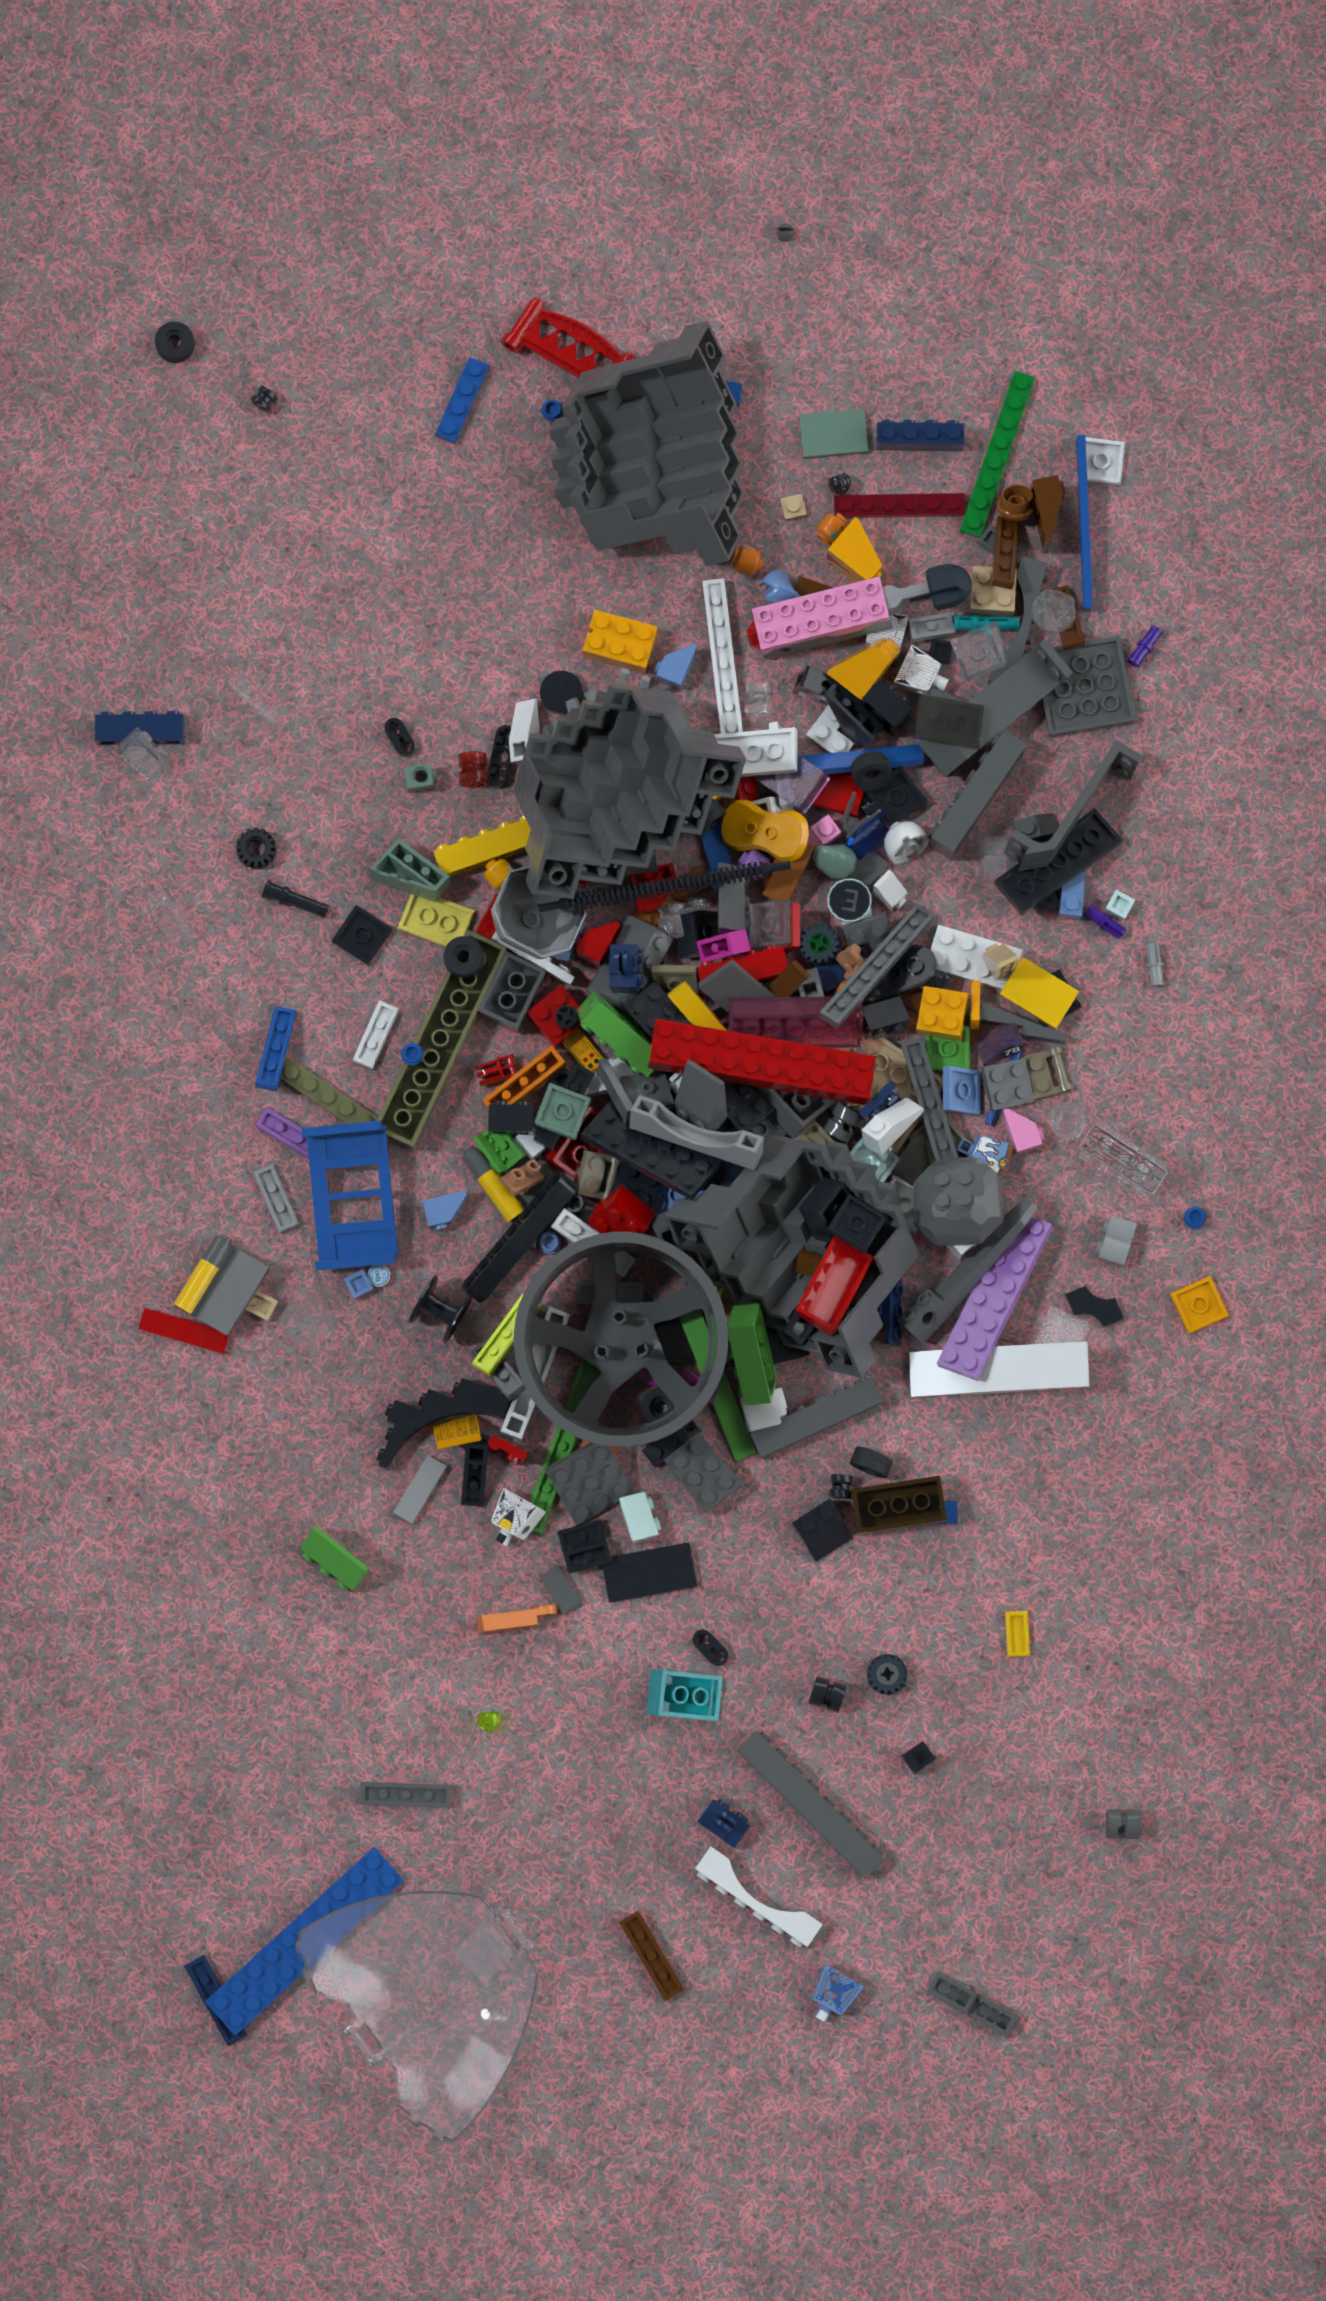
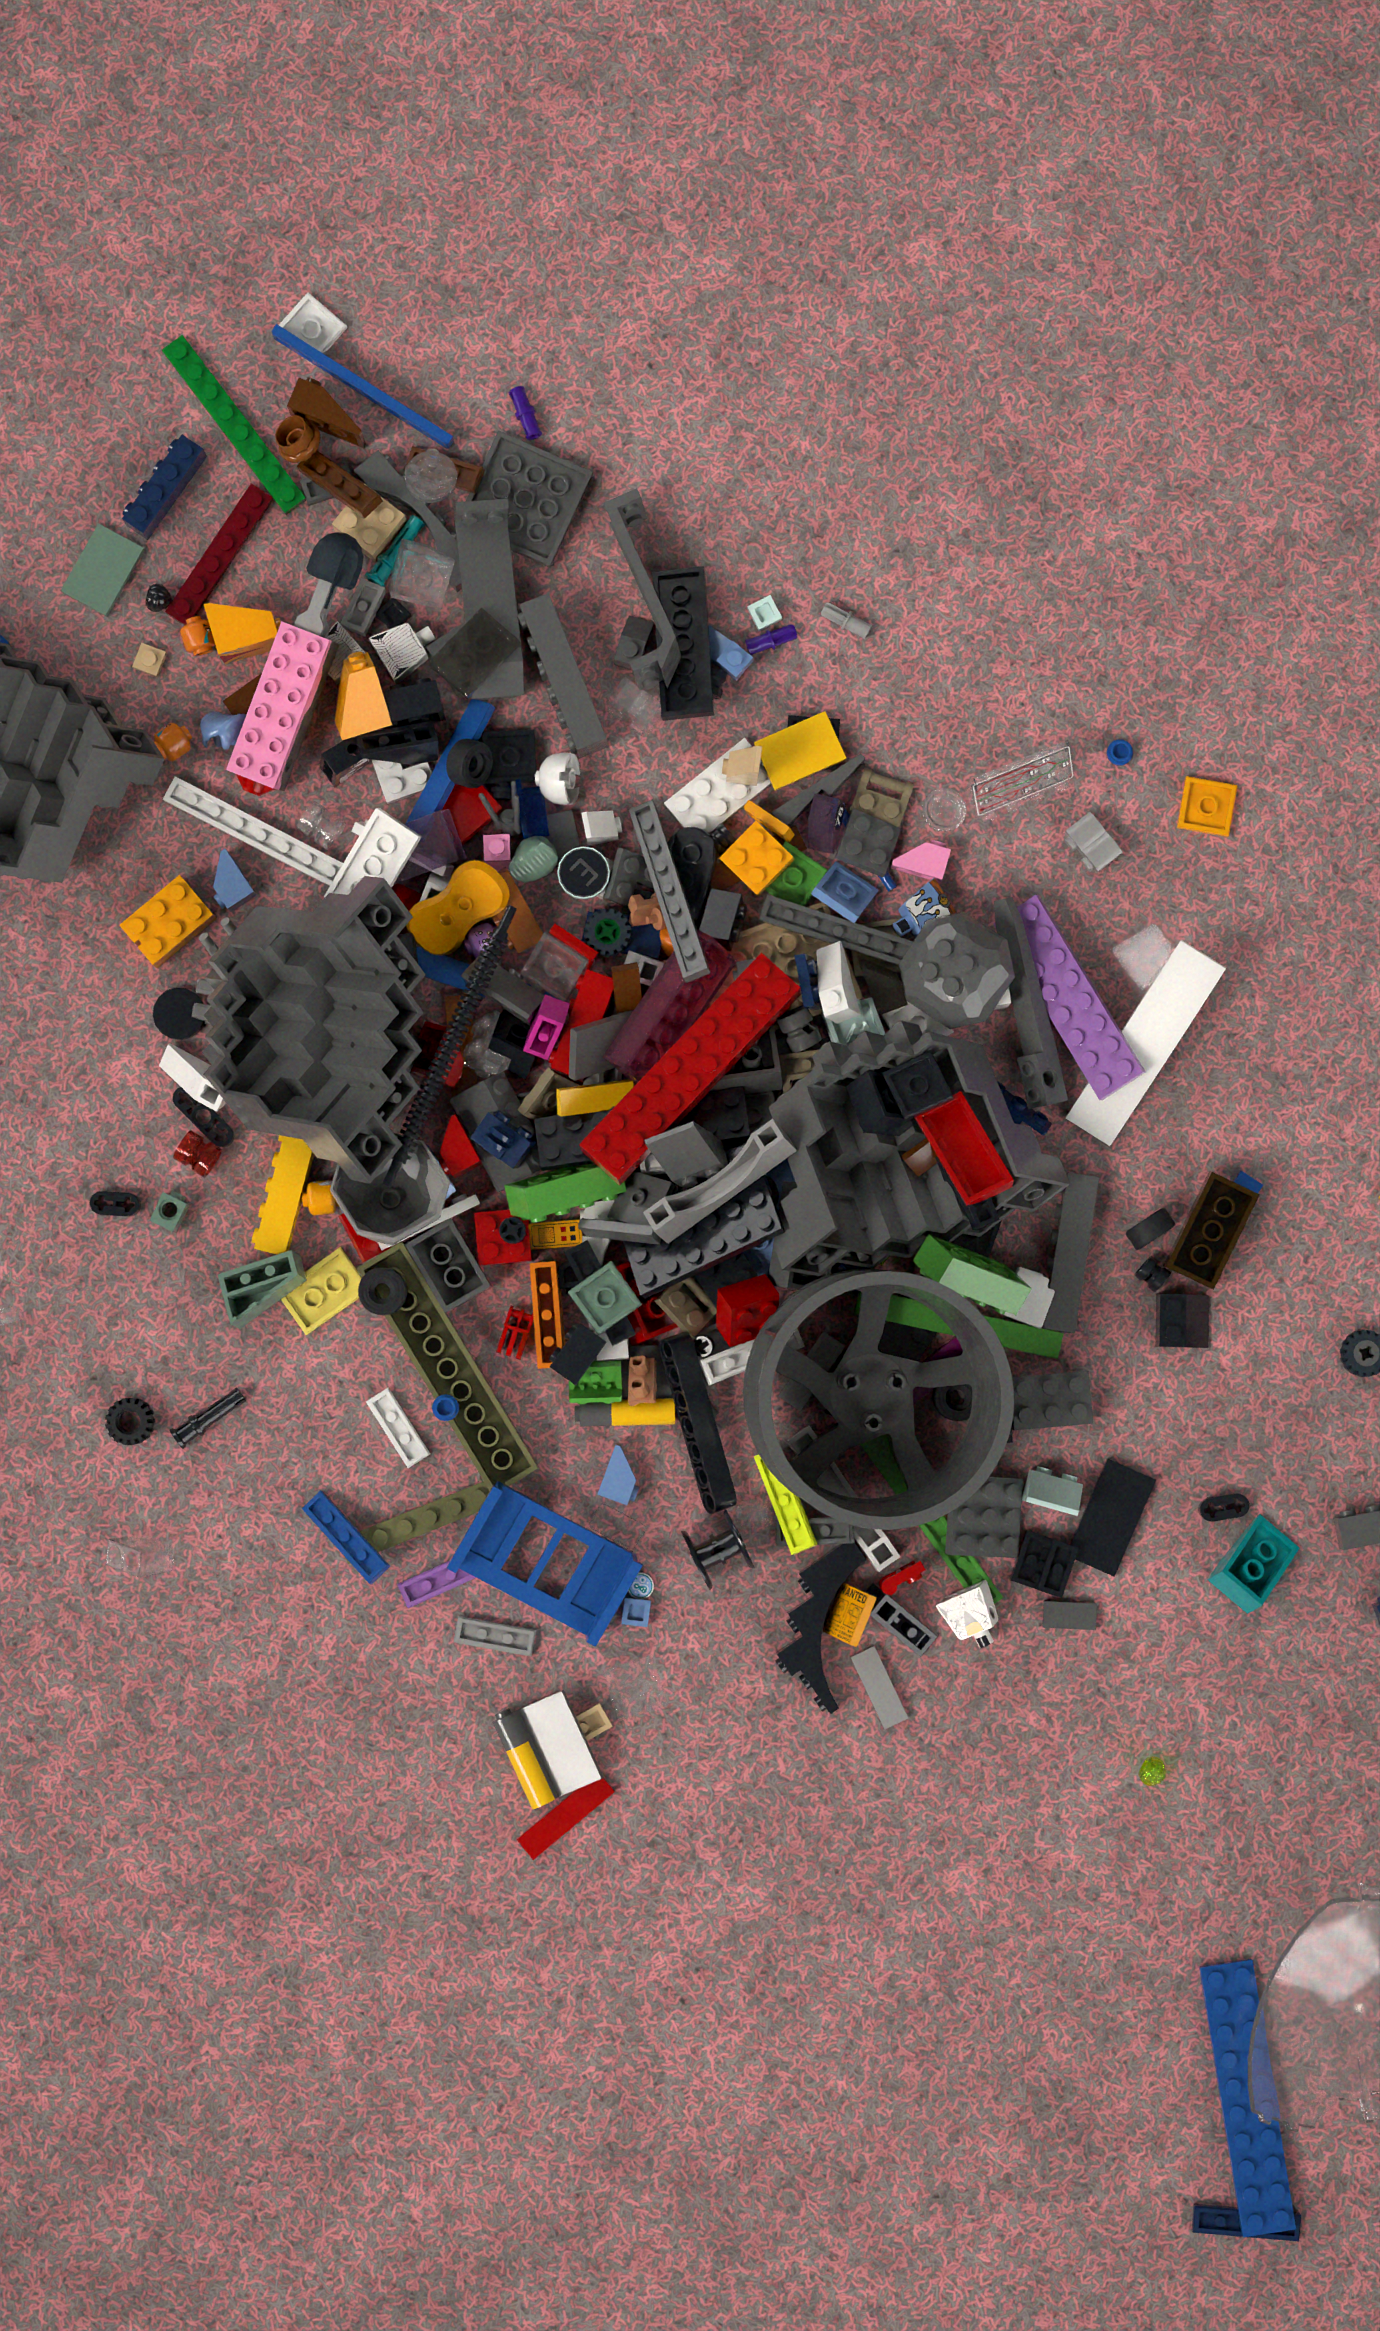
camera: 55 degrees left, 5 degrees up
bright green slope [300,1526,370,1592] -> none
black tile [331,905,393,966] -> none
dark grey plate [360,1782,452,1808] -> none
orange piece [476,1605,557,1634] -> none
medium blue plate [538,1232,561,1254] -> none
black wheel [808,1676,847,1713] -> none
black tile [1065,1286,1124,1327] -> none

